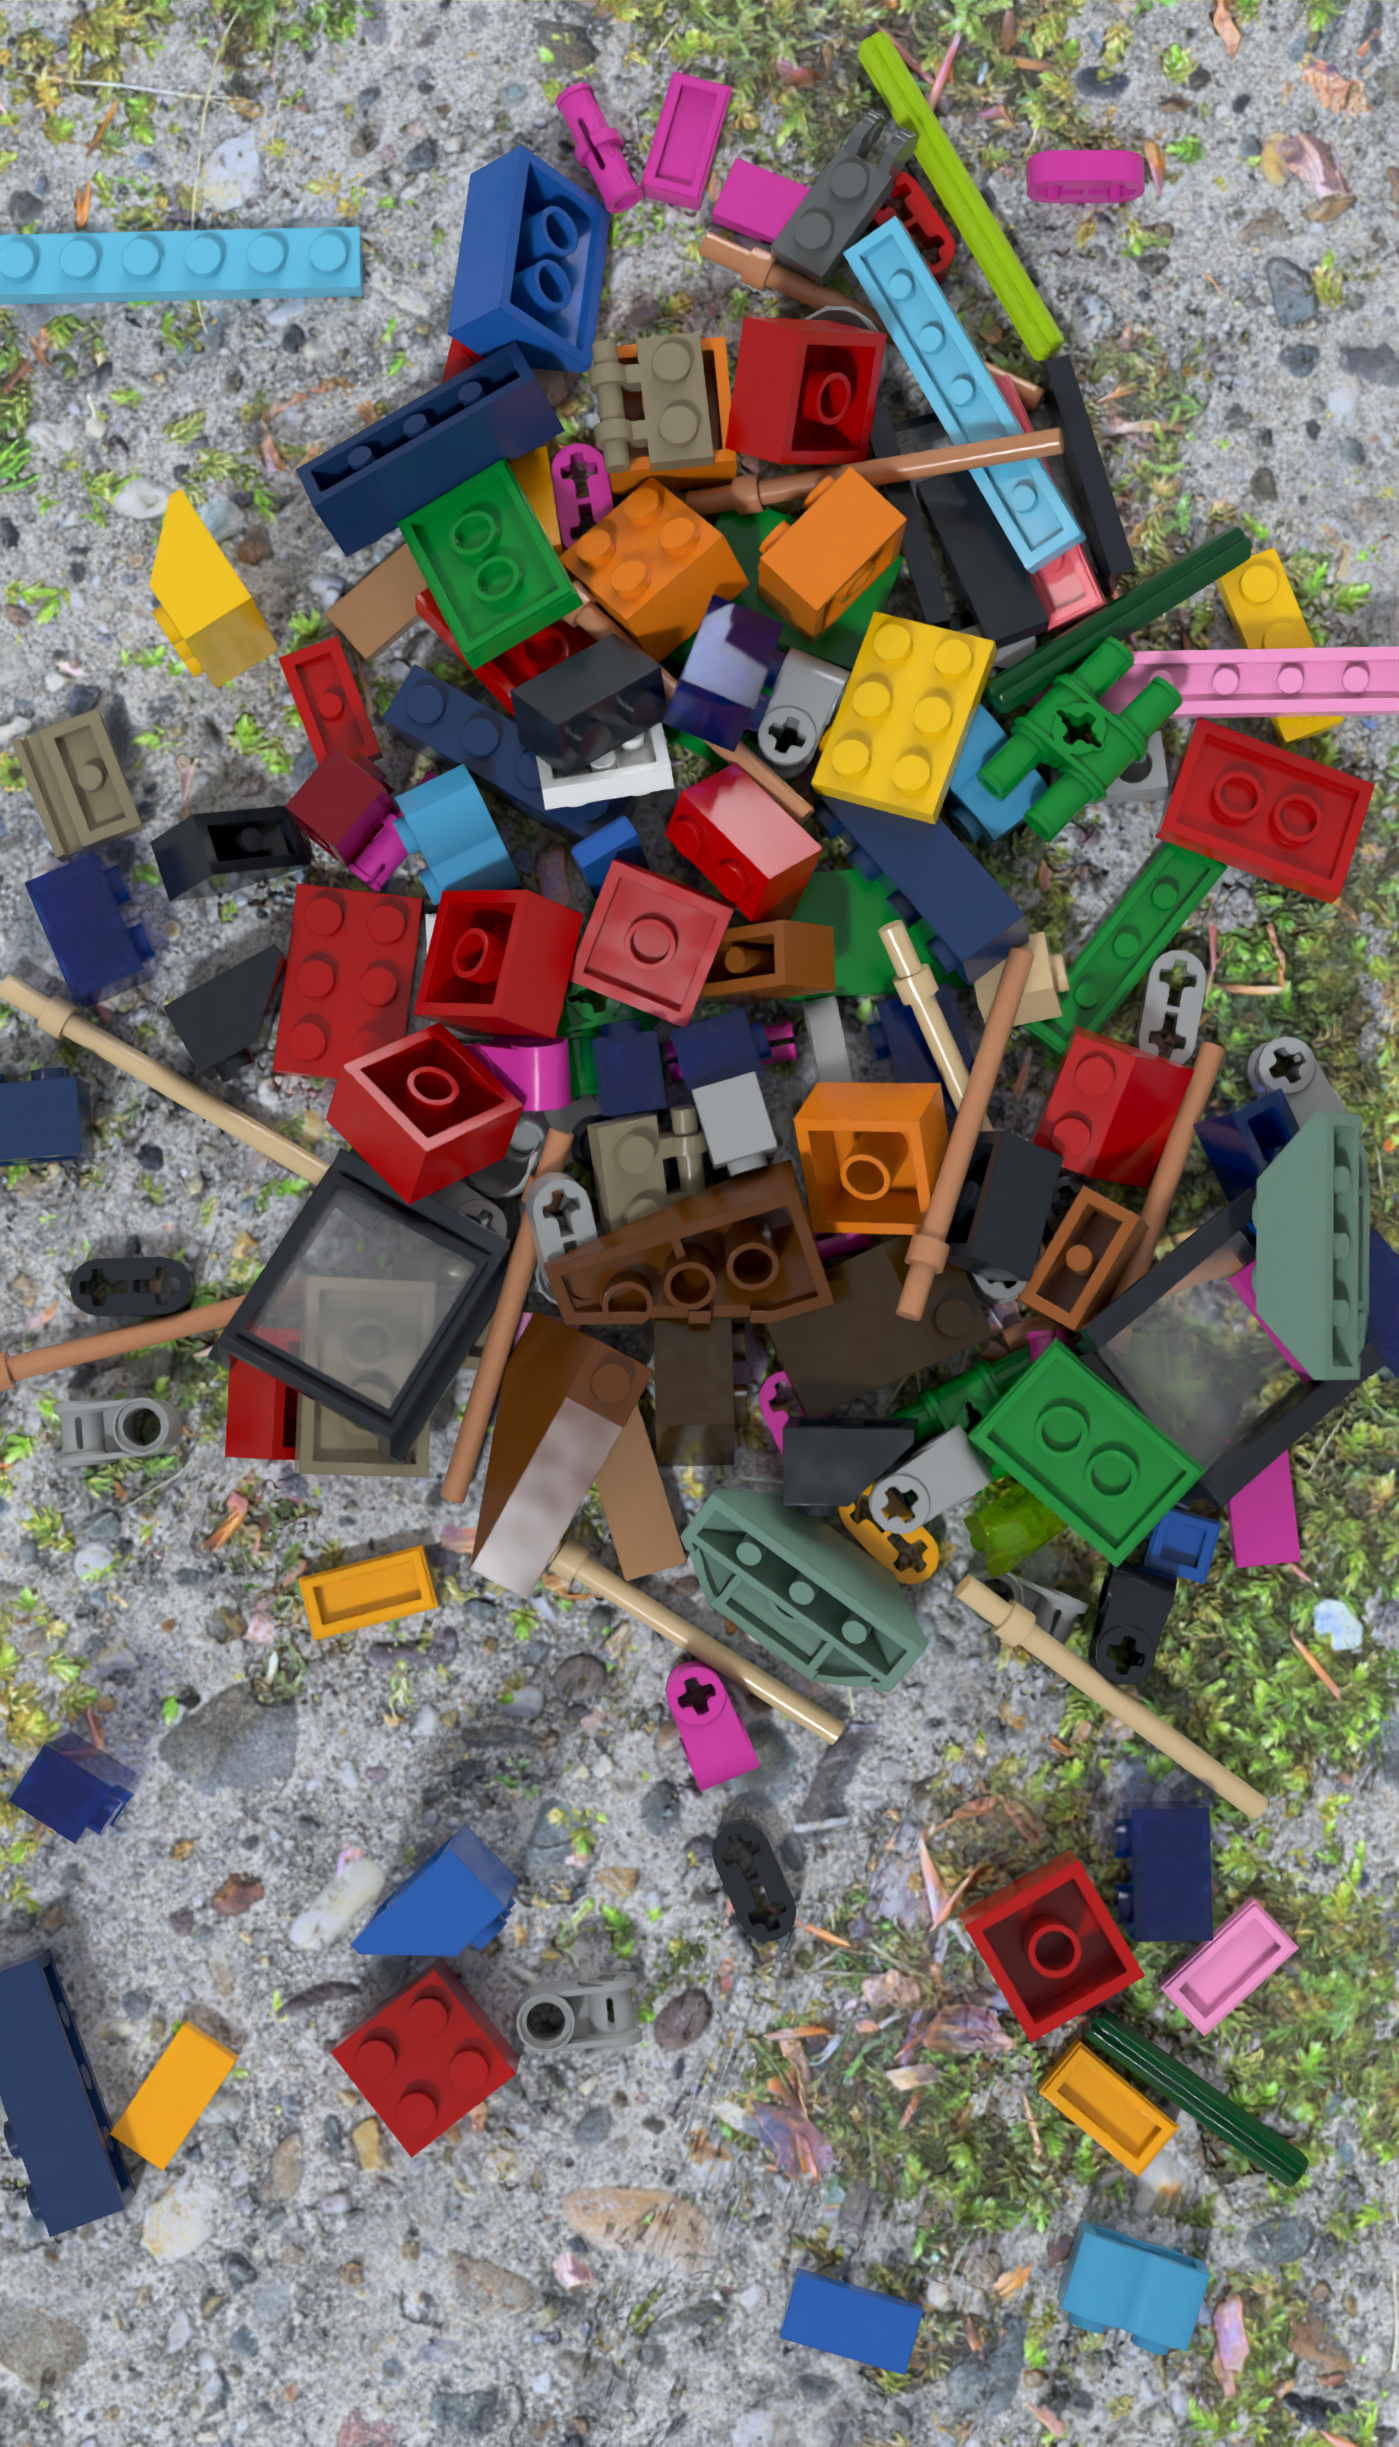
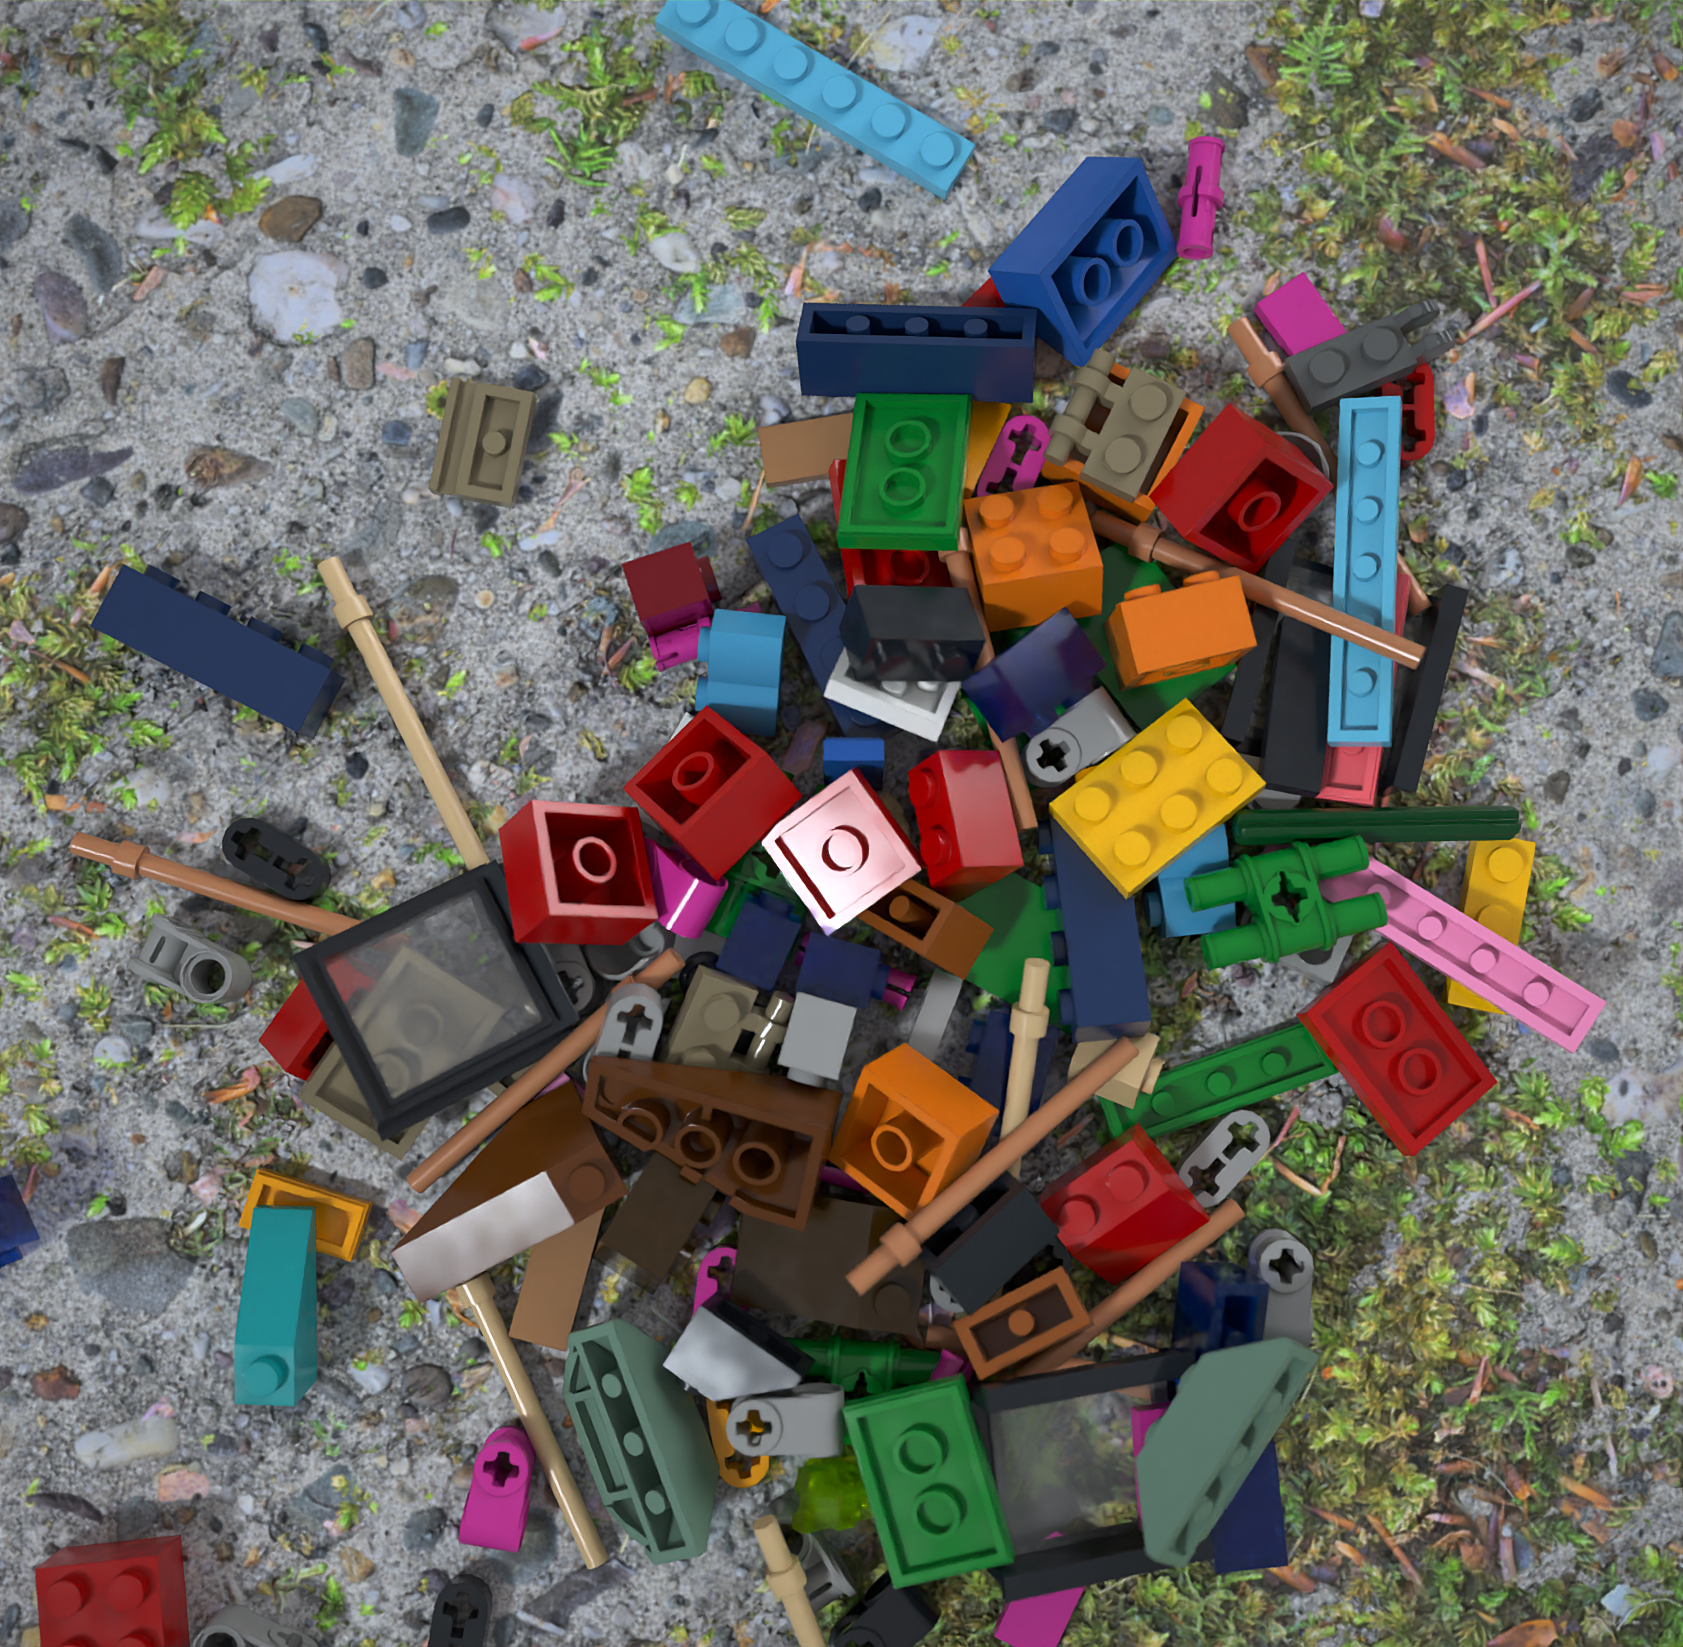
camera: 30 degrees right, 0 degrees up
clear blue brick [24,853,157,1008] -> none
yellow slope [149,488,279,689] -> none
black slope [150,805,311,902] -> none
black slope [163,944,287,1082] -> none
red plate [273,883,425,1081] -> none
red plate [279,636,384,765] -> none
blue slope [350,1823,518,1956] -> none
dark pink tile [640,71,733,212] -> none
lime axle [858,31,1064,362] -> none
dark pink beam [1026,150,1145,203] -> none
blue tile [1140,1507,1223,1584] -> none
none -> teal slope [234,1205,317,1406]

